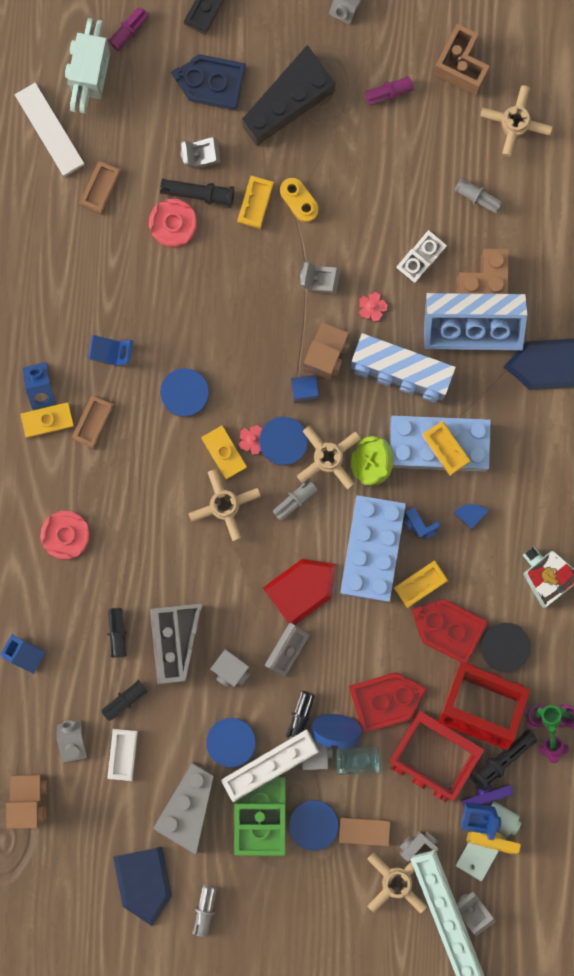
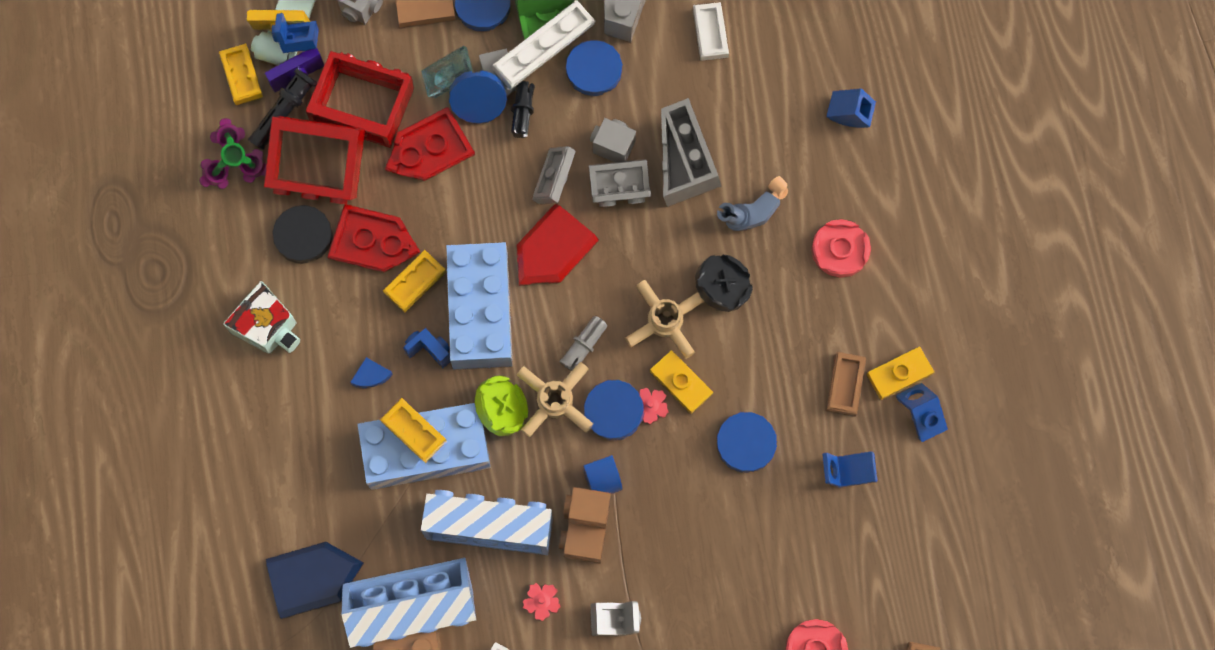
camera: 165 degrees right, 10 degrees down
light grey bracket [56,720,87,763] -> none
black axle [101,679,148,721] -> none
black axle [107,608,127,658] -> none
none -> yellow plate [219,43,263,105]
none -> light grey bracket [589,159,651,207]
none -> black tile [695,254,753,312]
none -> sand blue arm [717,176,788,231]

